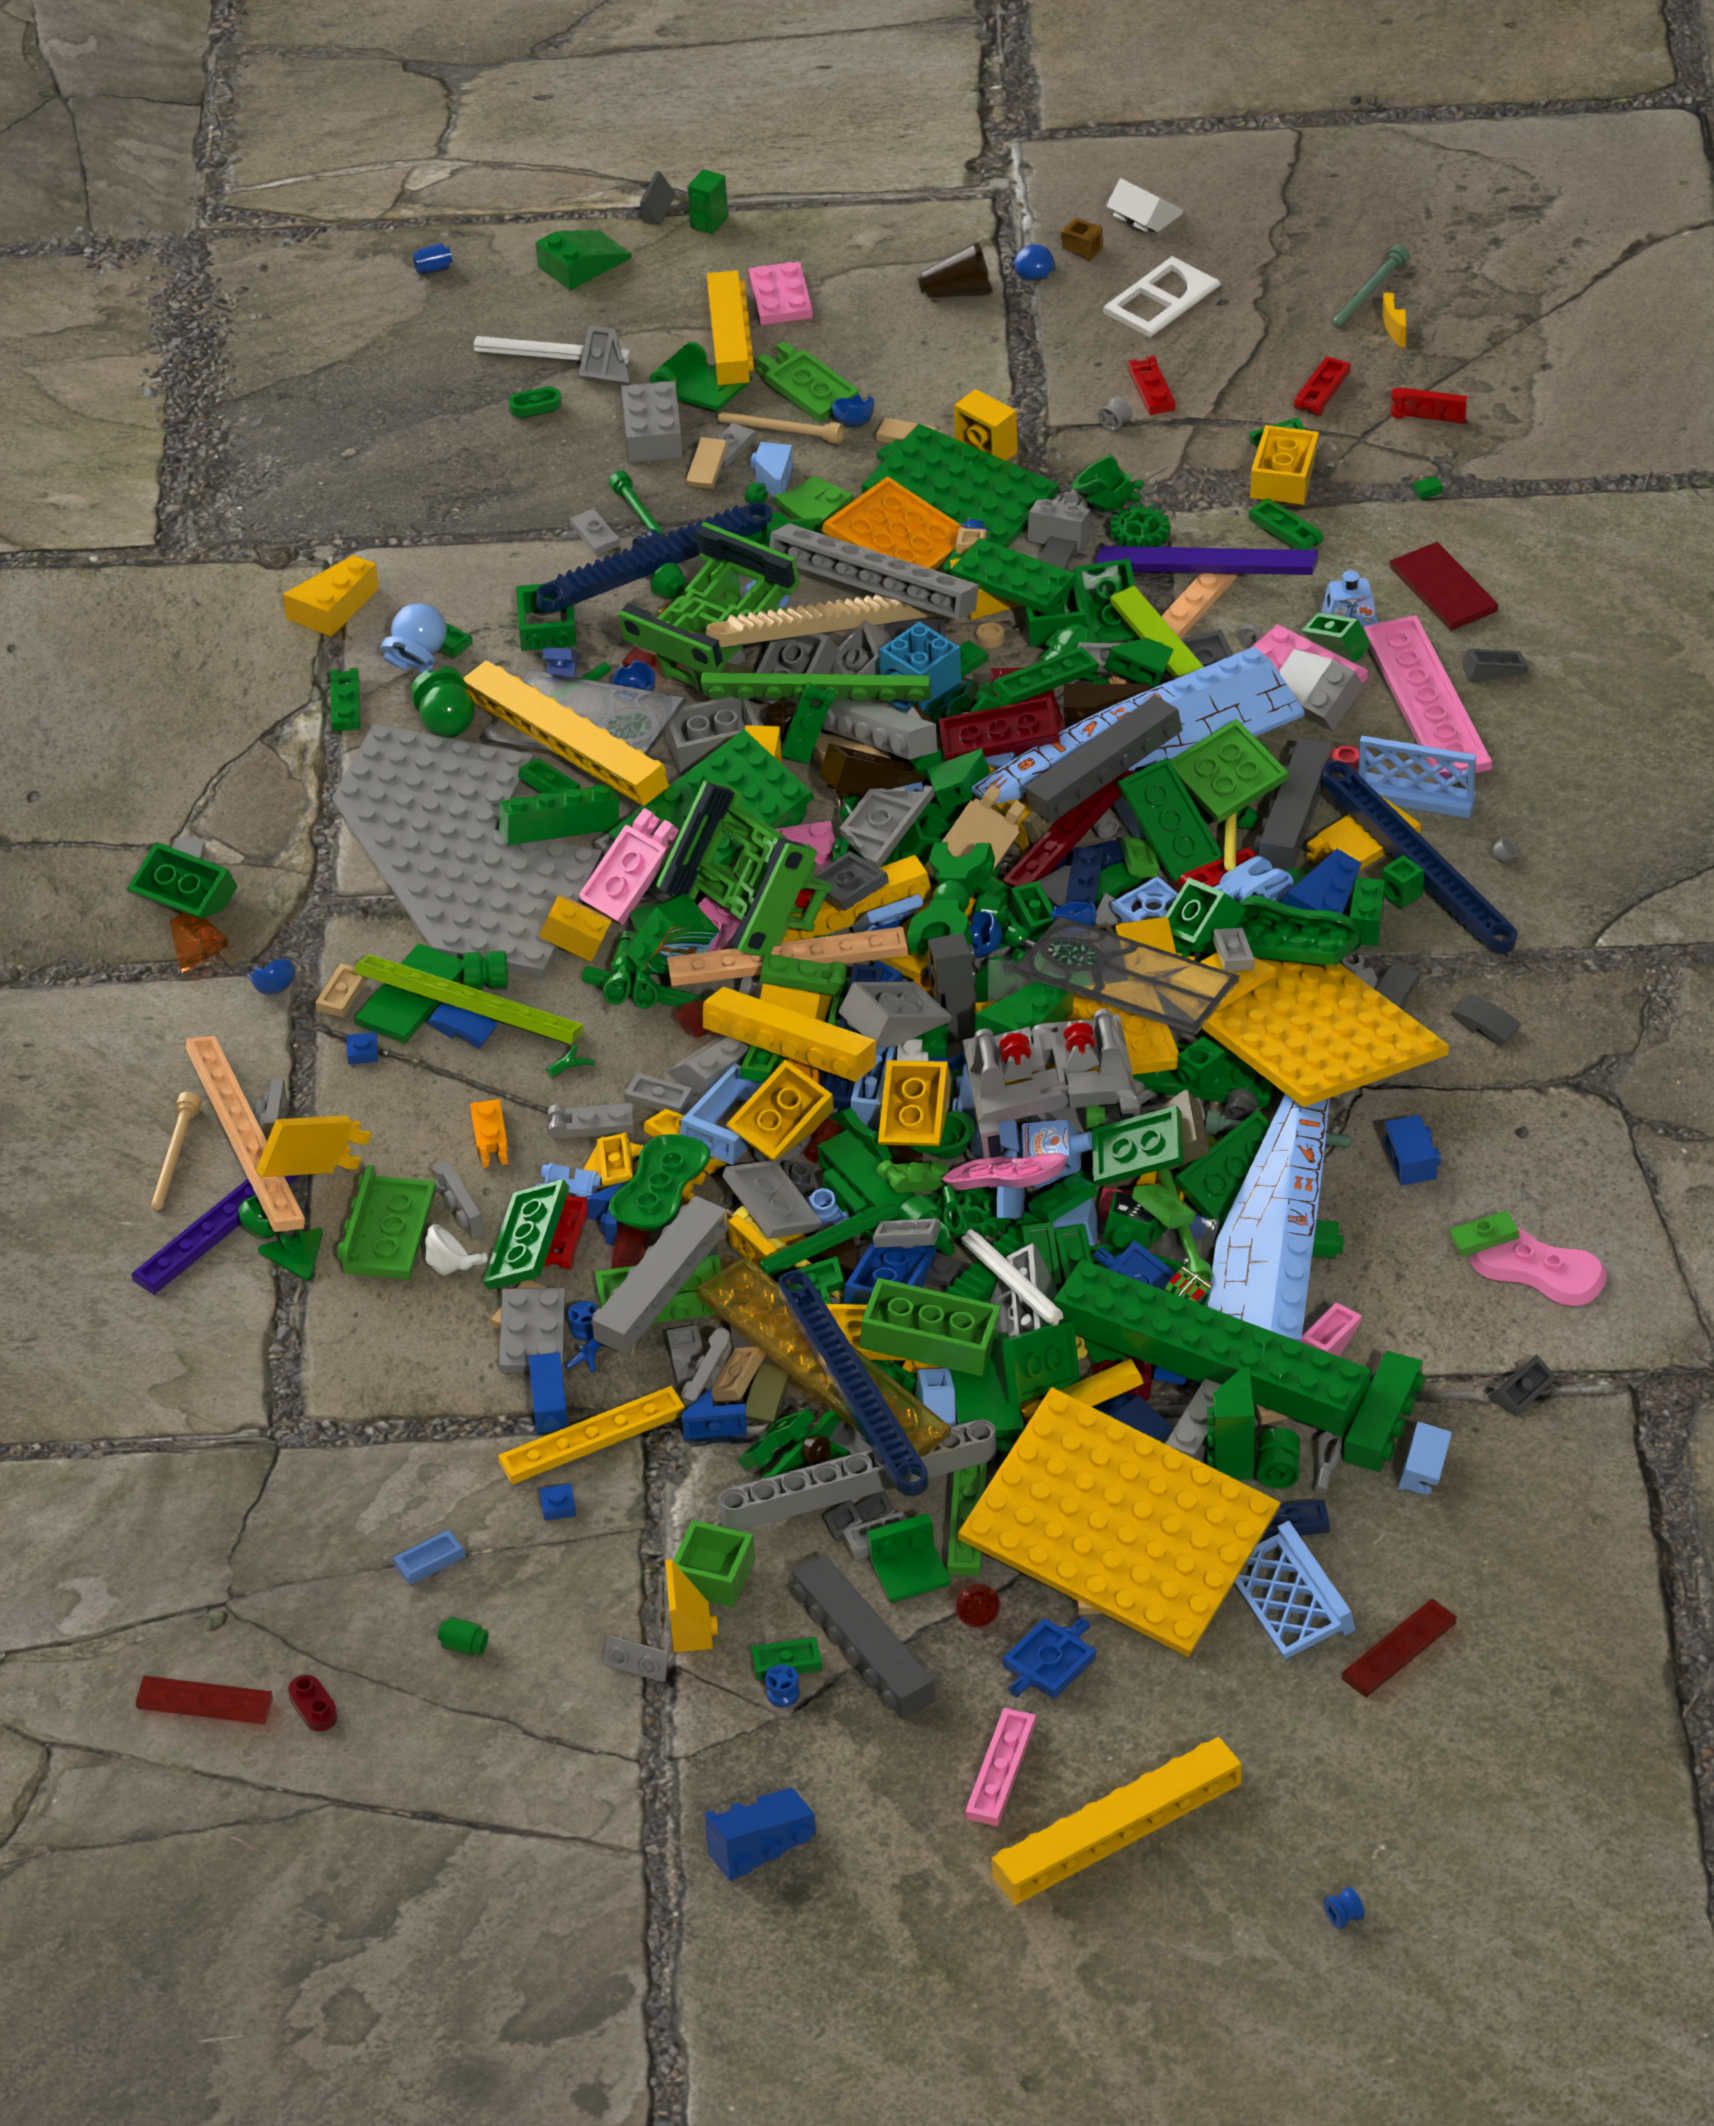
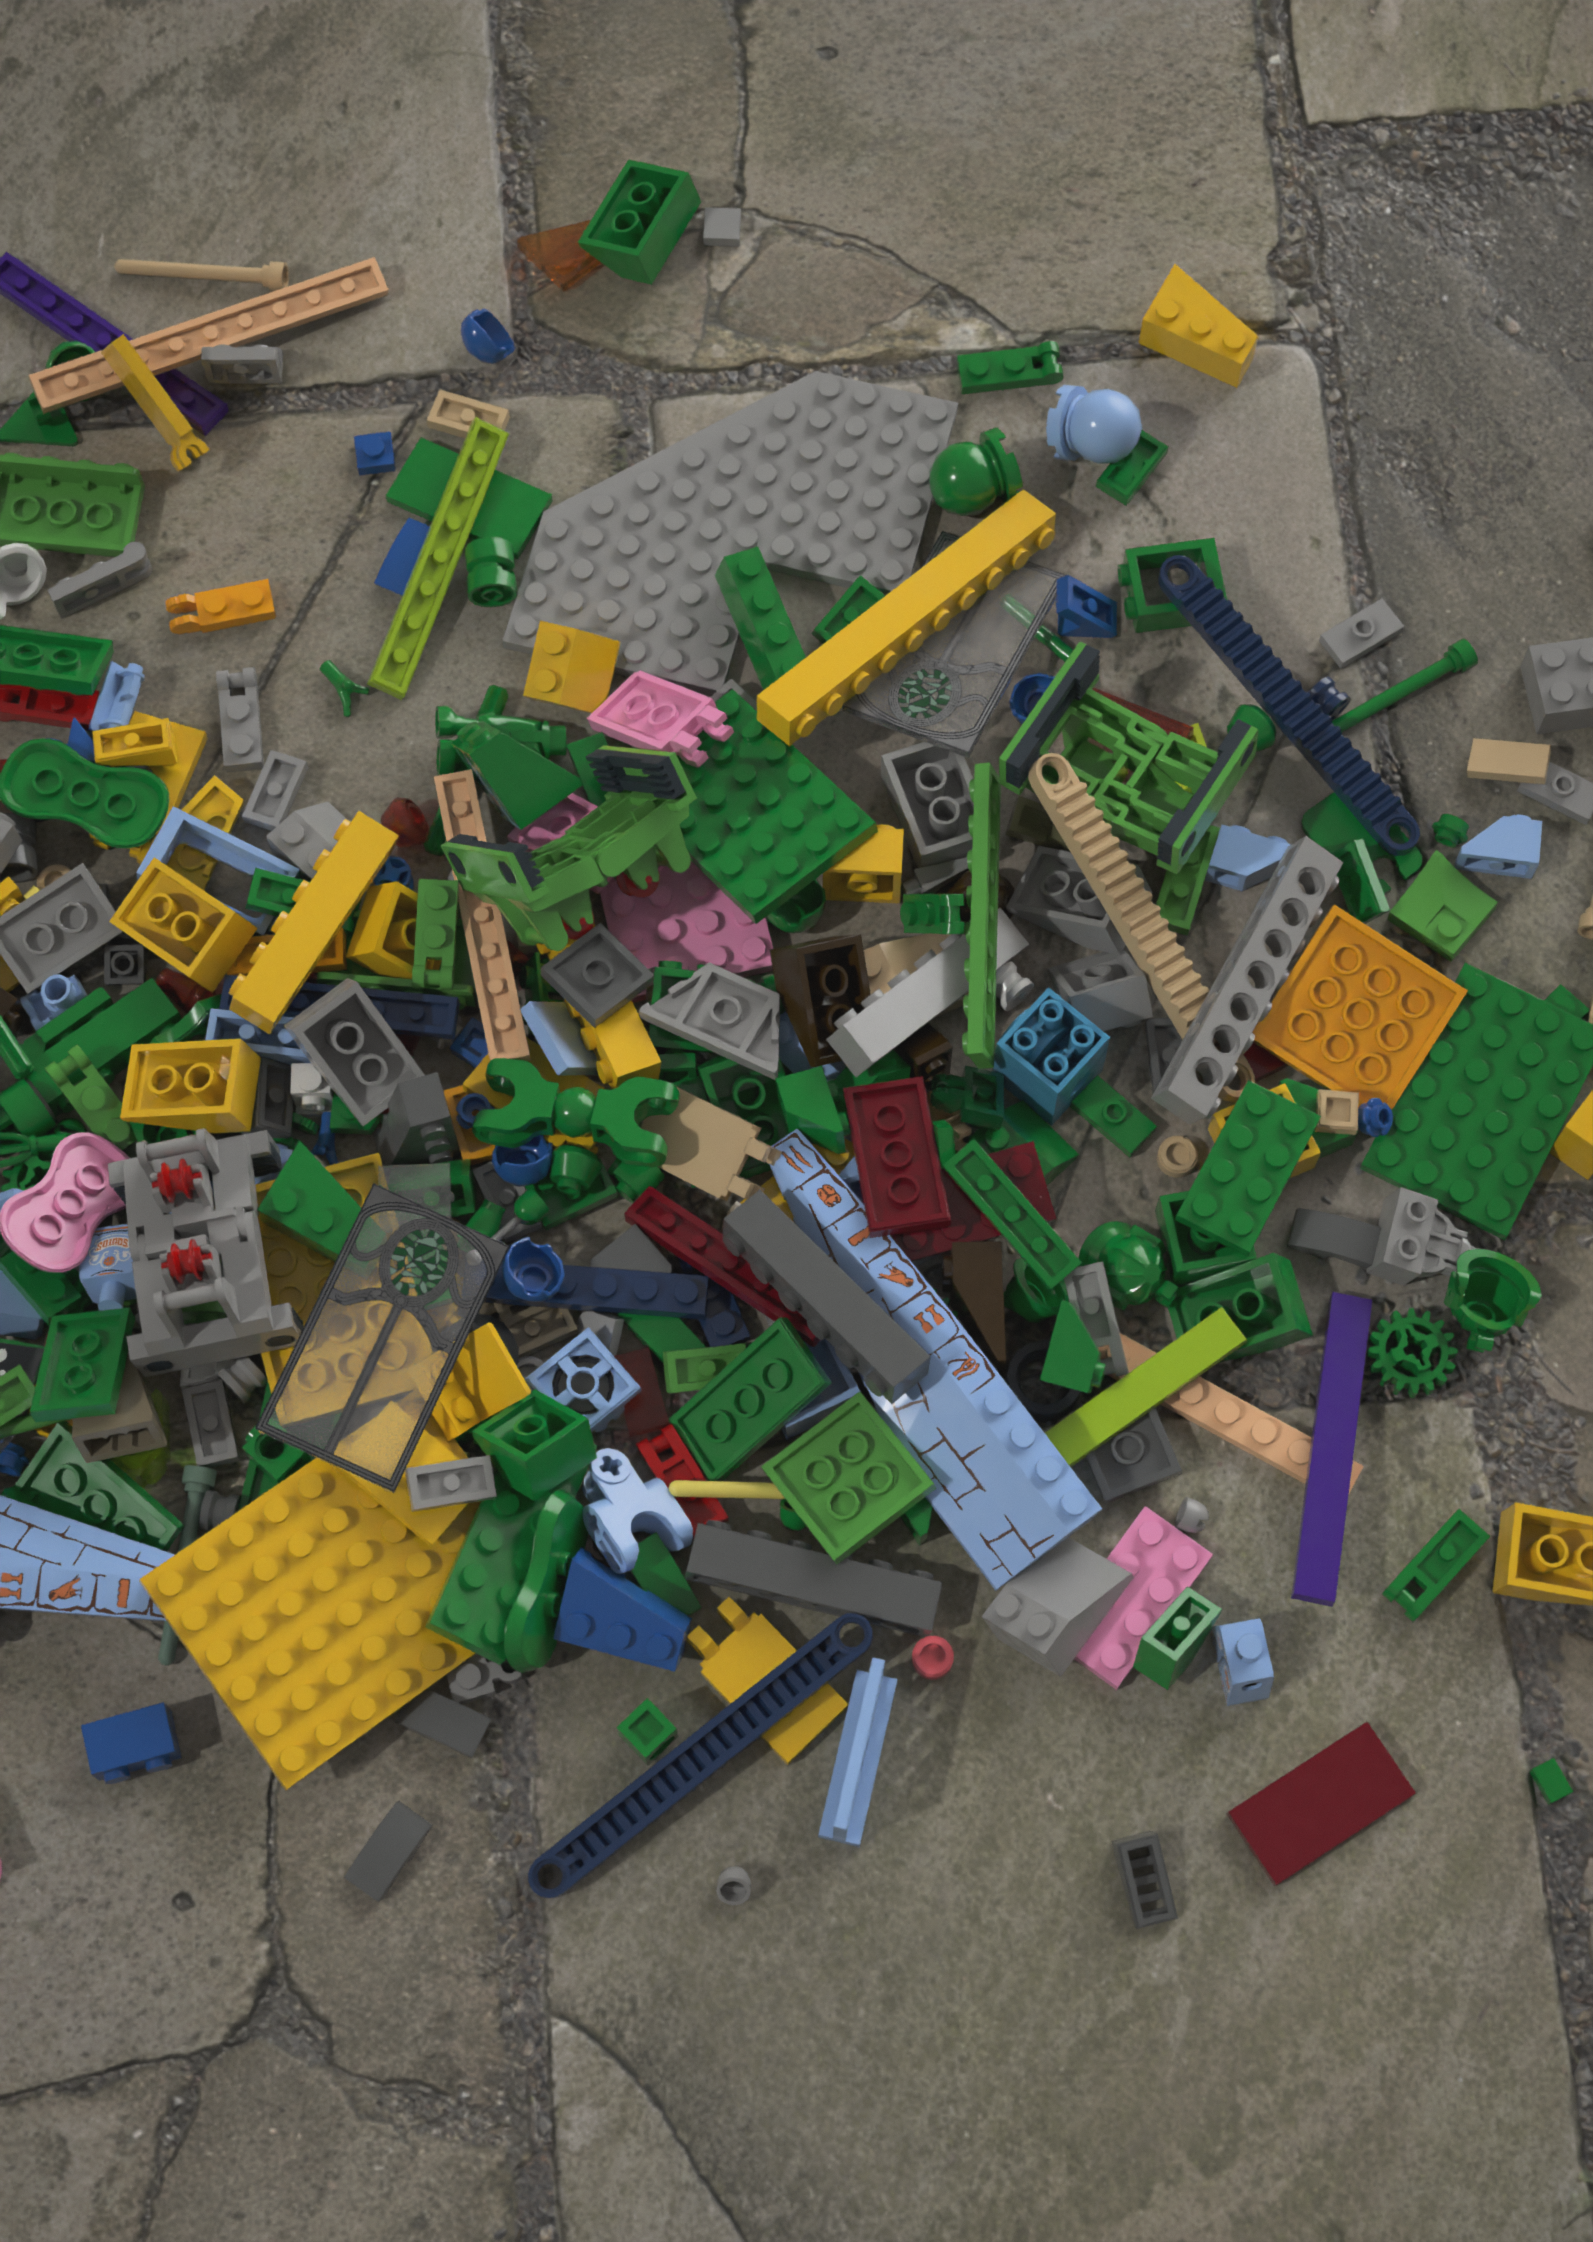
camera: 85 degrees right, 25 degrees up
green brick [1011,881,1059,949] -> none
green brick [1350,877,1385,946] -> none
bright pink plate [1363,615,1492,780] -> none

